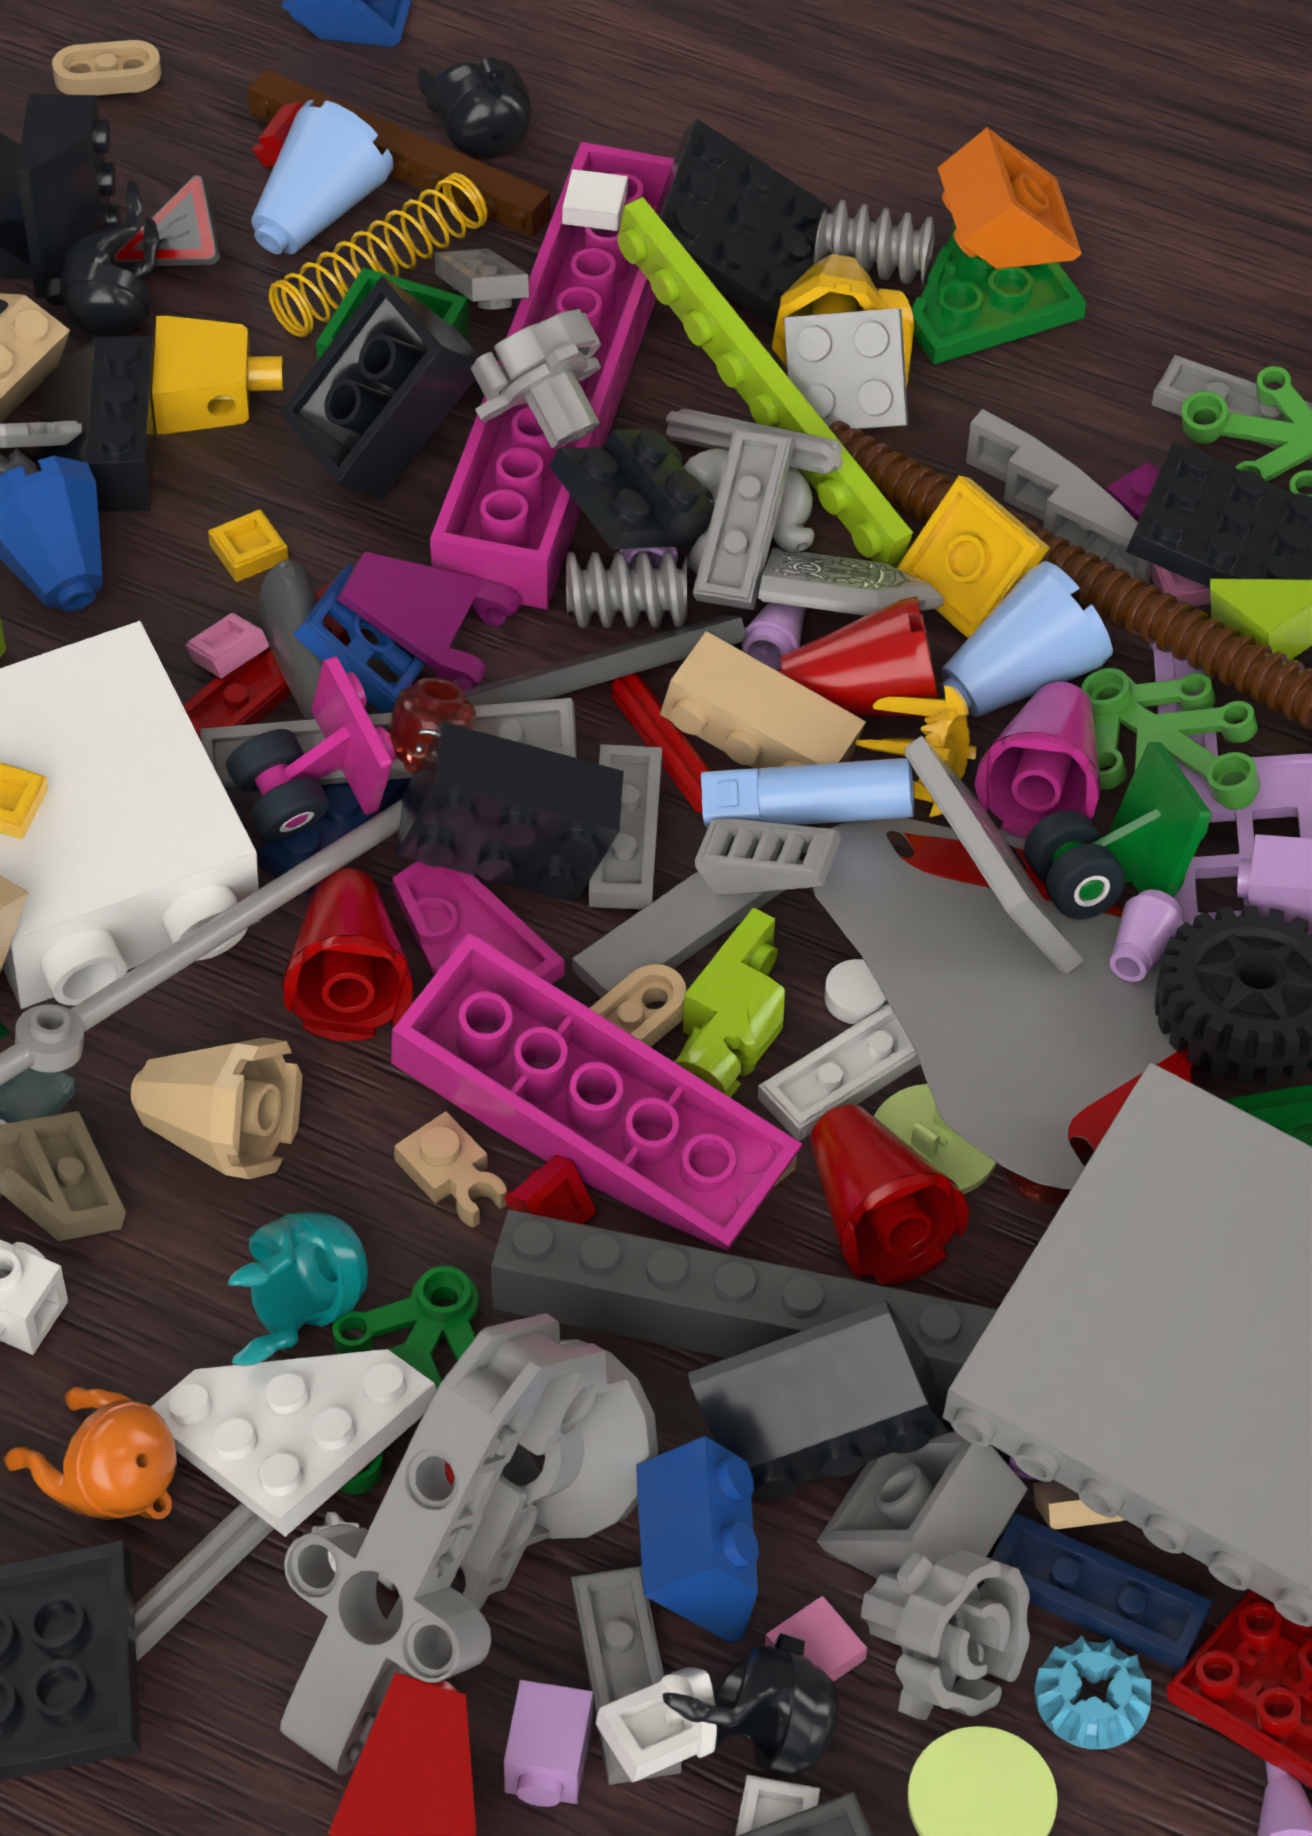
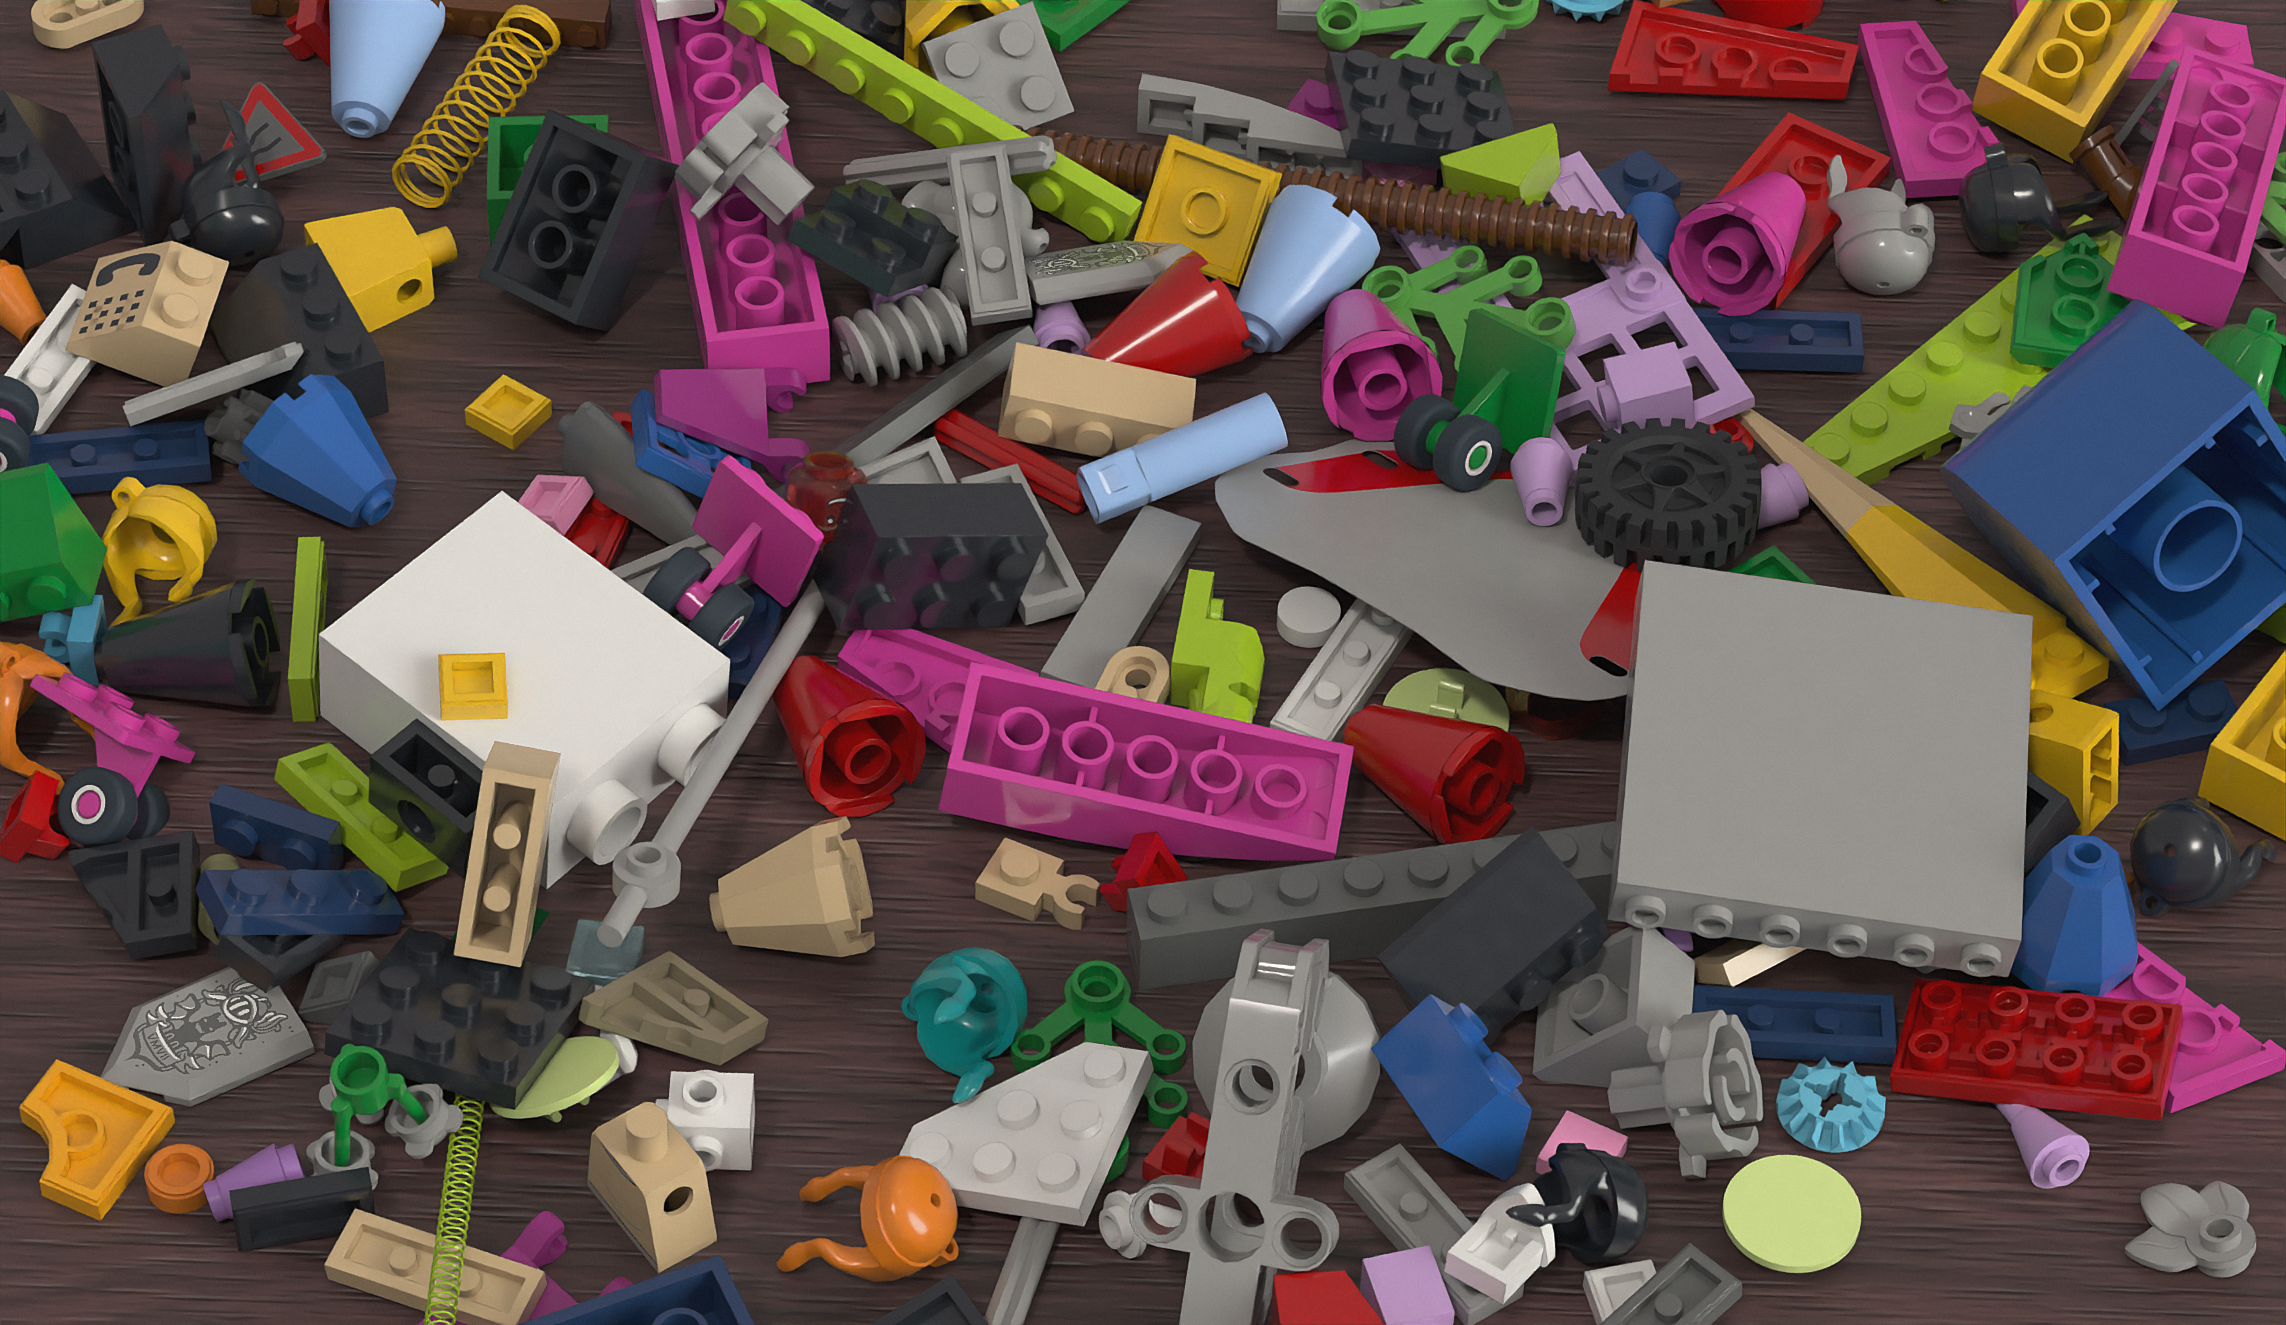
camera: 25 degrees left, 5 degrees down
light grey plate [434,248,529,309] -> none
light grey slope [695,819,842,896] -> none
yellow piece [855,685,977,817] -> none
light grey tile [904,735,1085,974] -> none

